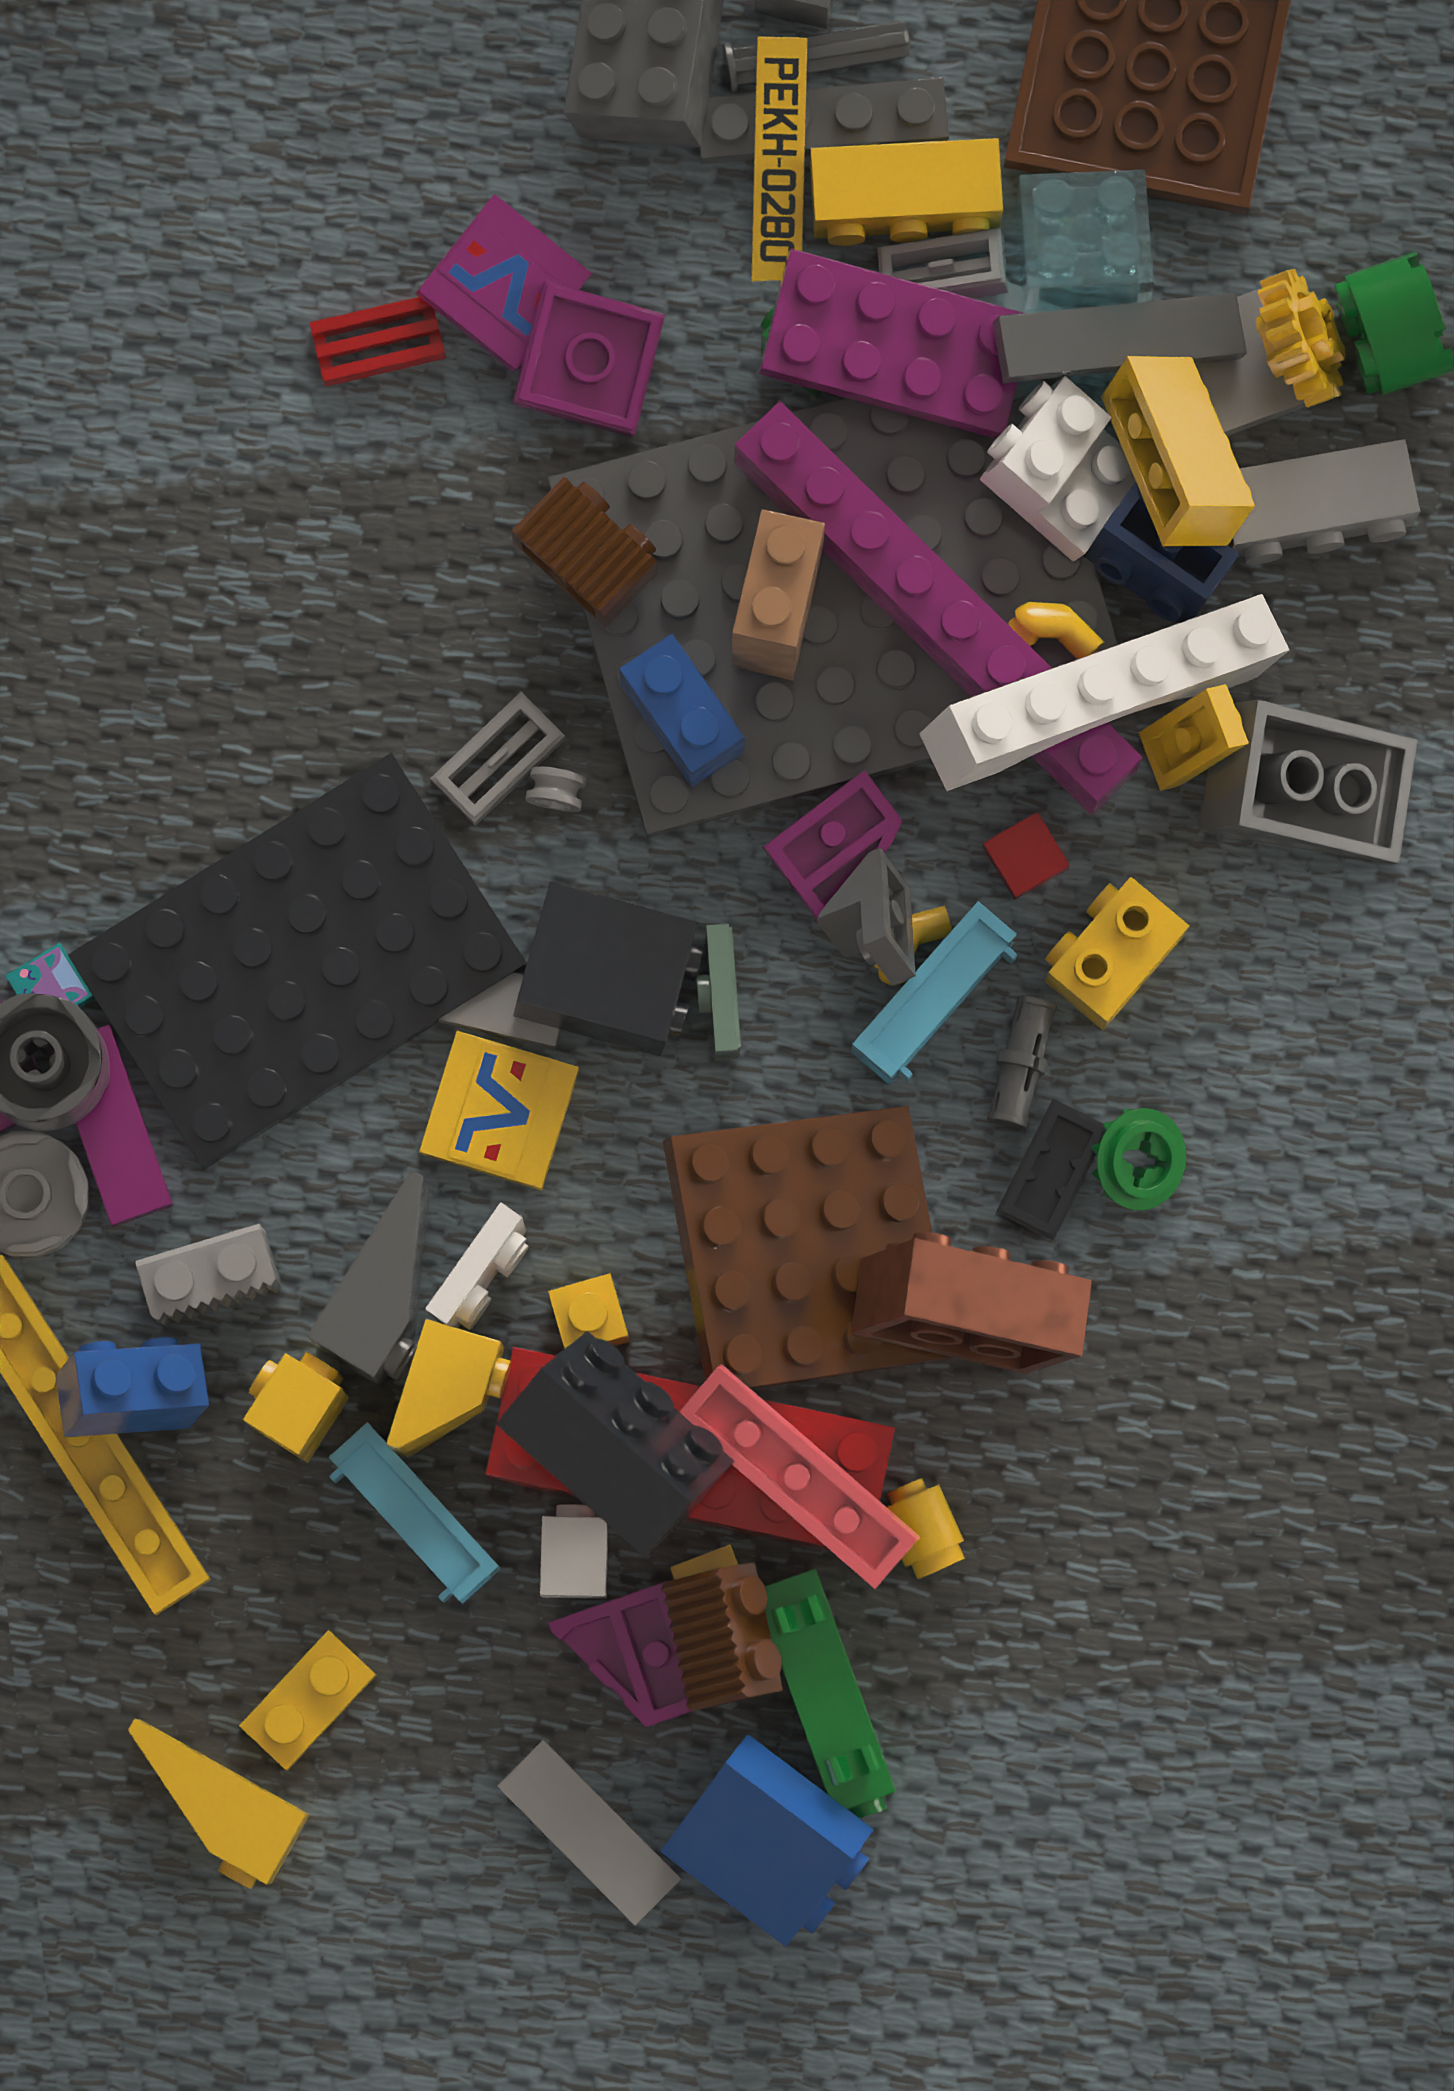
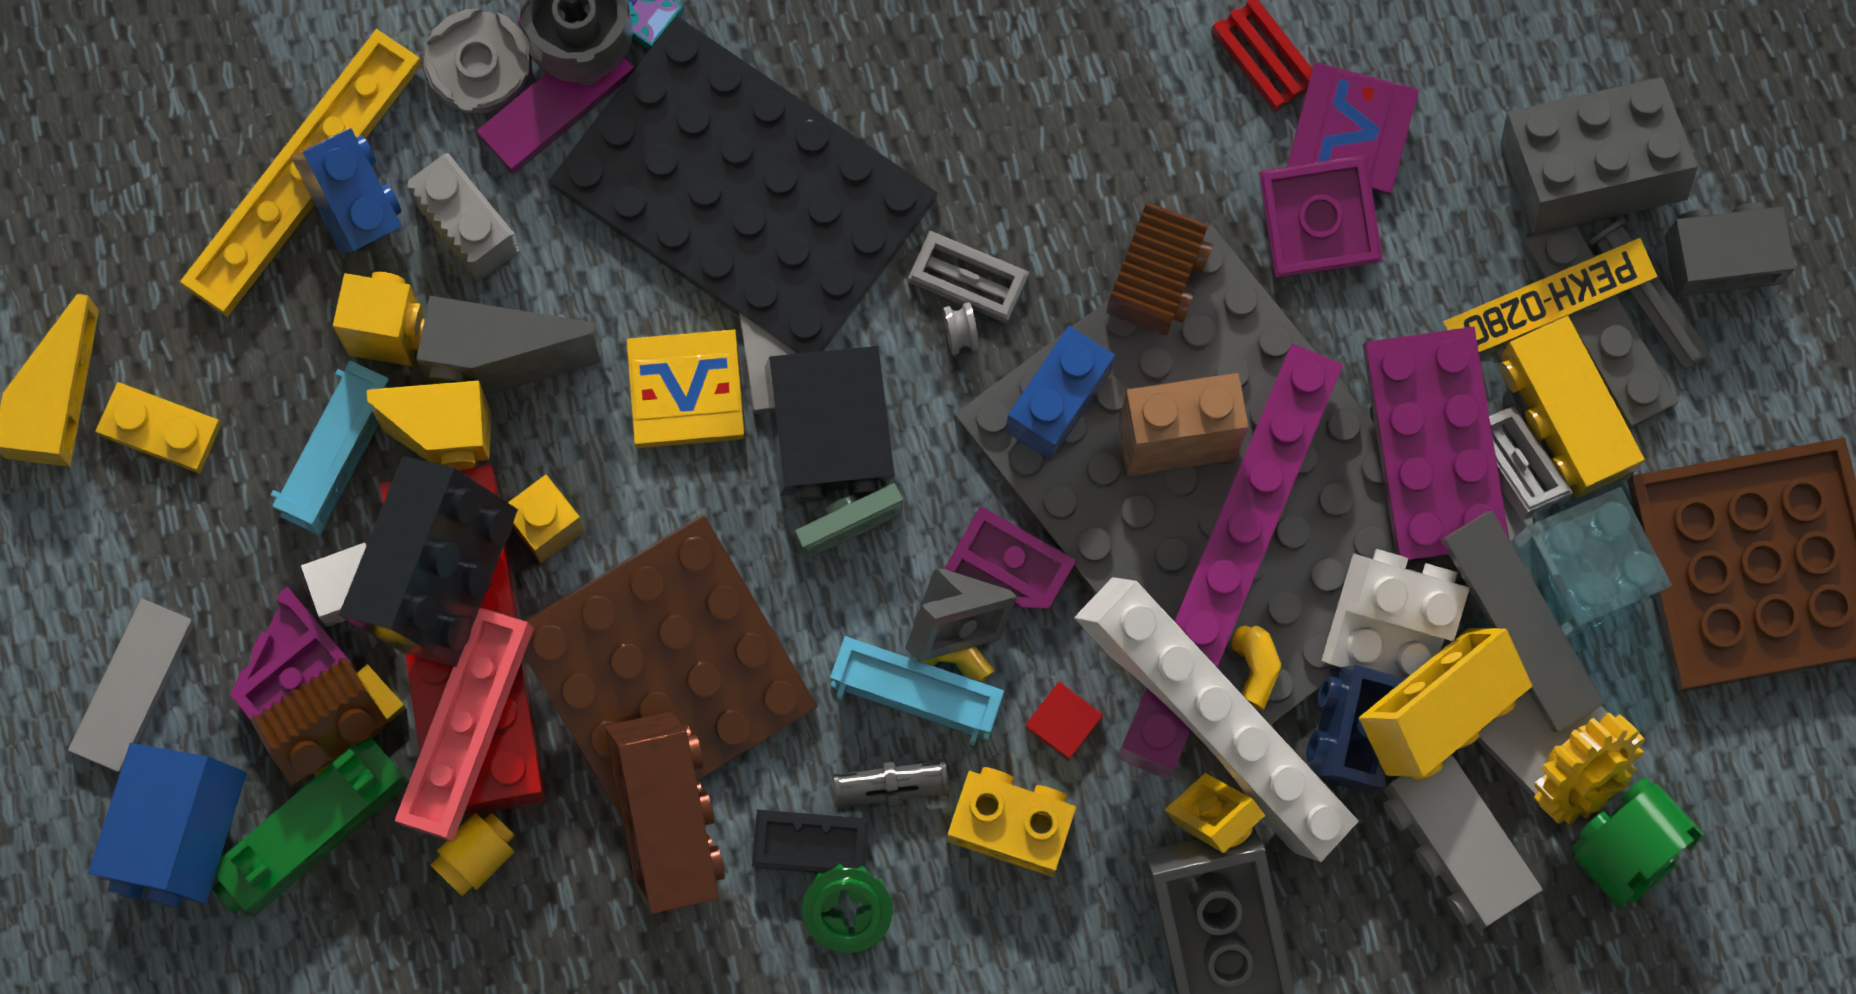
camera: 65 degrees right, 5 degrees down
white plate [425,1203,529,1330] -> none

